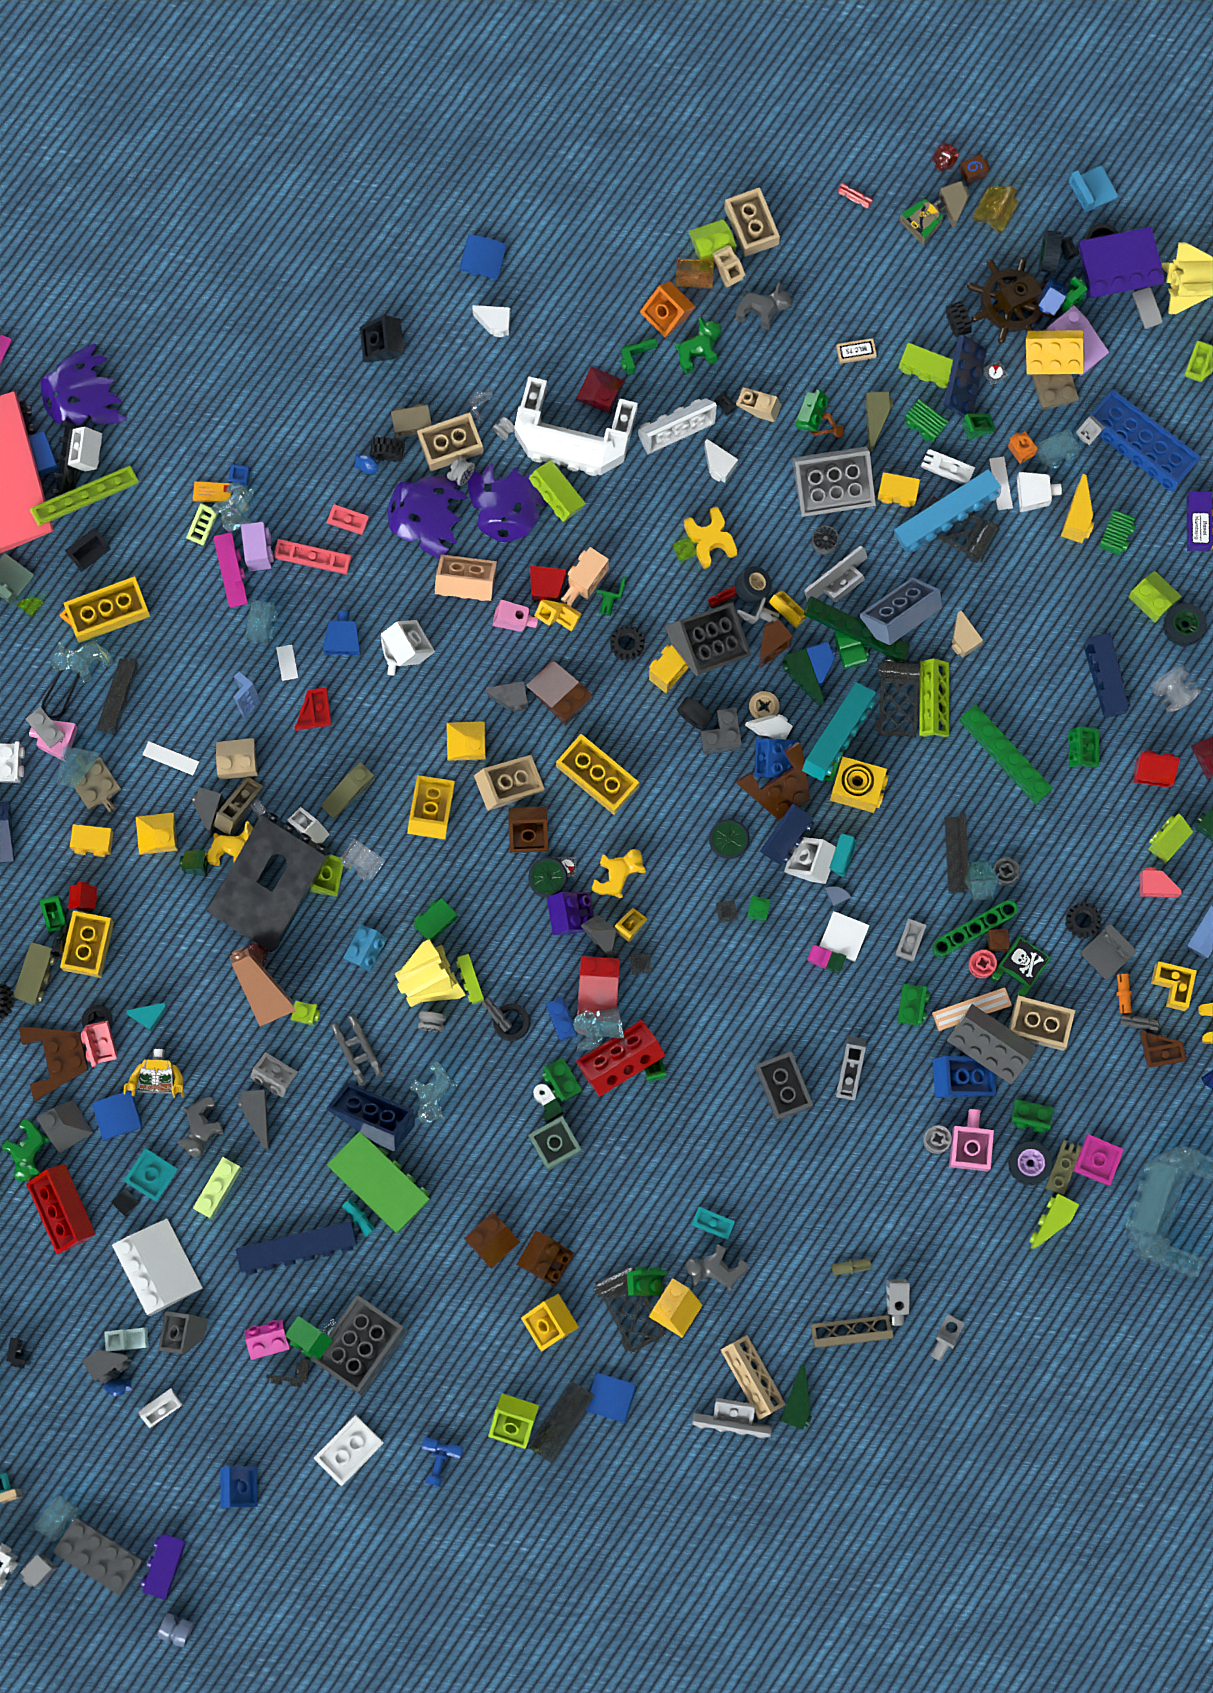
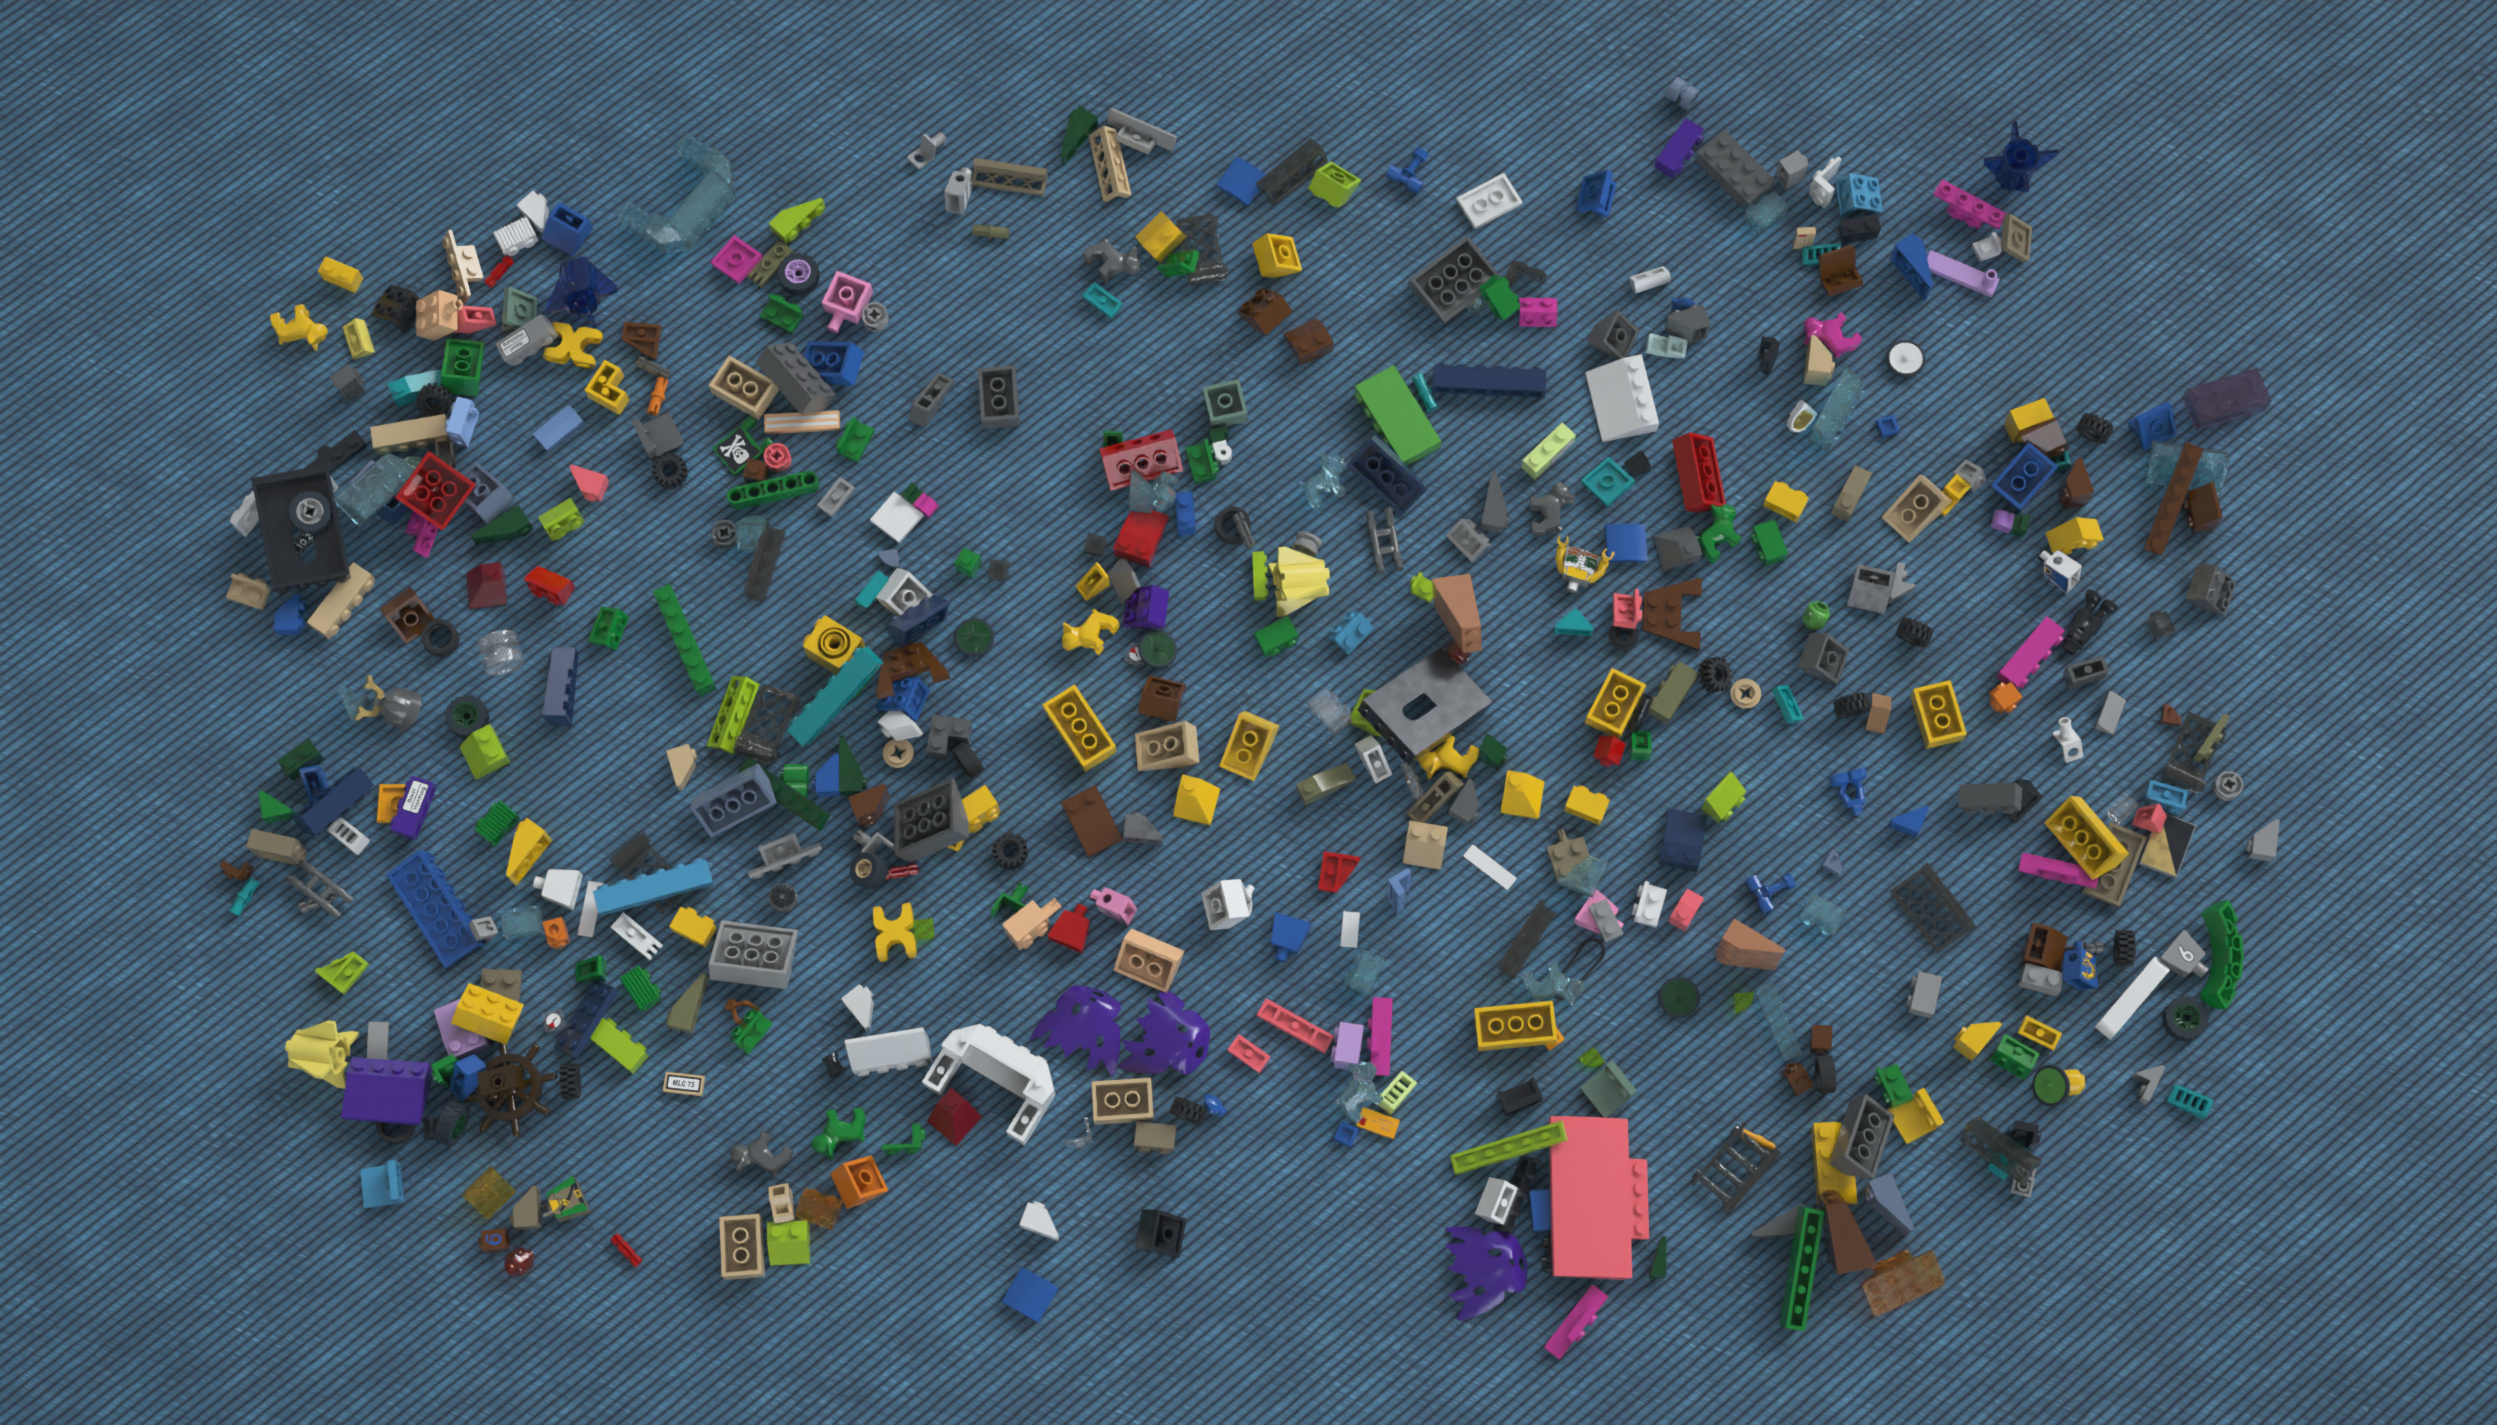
camera: 160 degrees left, 5 degrees down
light grey wheel [447,456,475,486] -> none
light grey wheel [492,417,515,440] -> none
lime brick [529,460,586,522] -> none
yellow slope [534,600,582,631] -> none
tan slope [736,388,782,422] -> none
yellow brick [769,590,808,628] -> none

